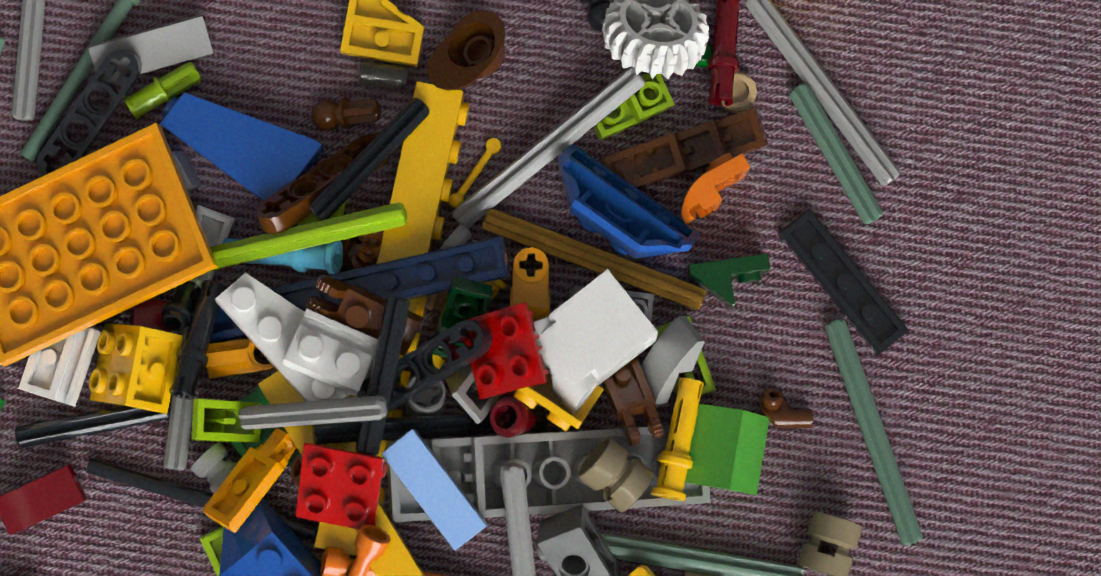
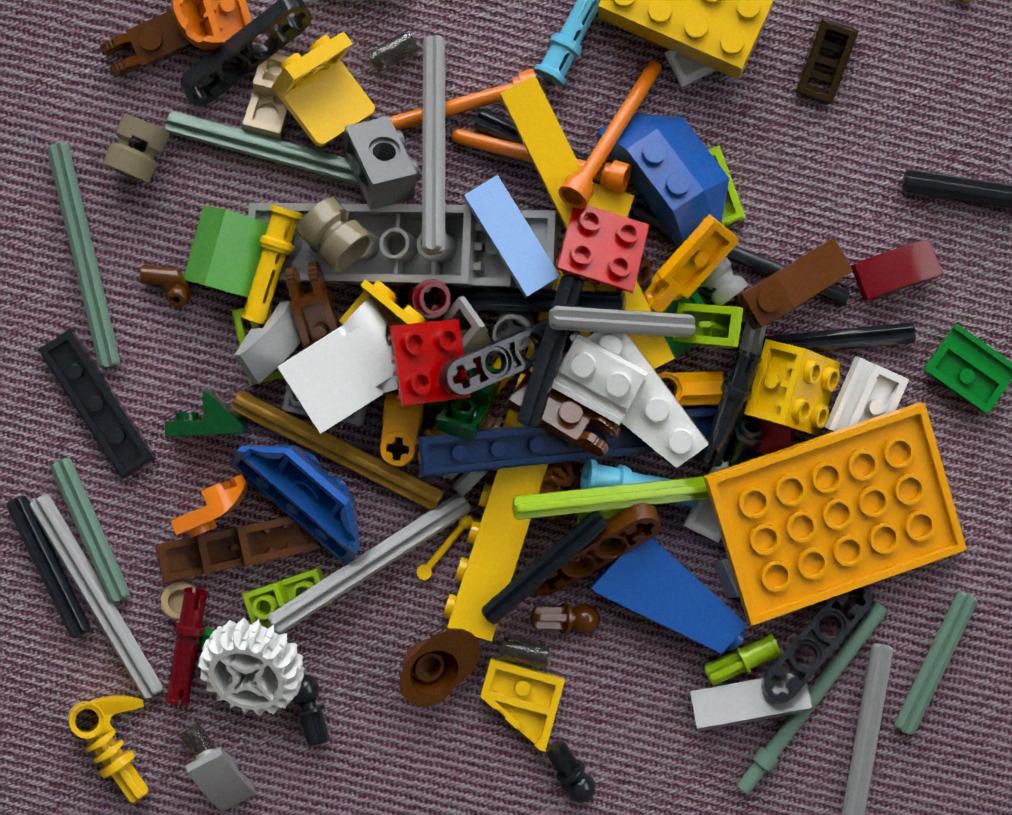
camera: 170 degrees left, 5 degrees up
none -> black axle [6,495,91,638]
none -> reddish brown slope [734,238,853,330]

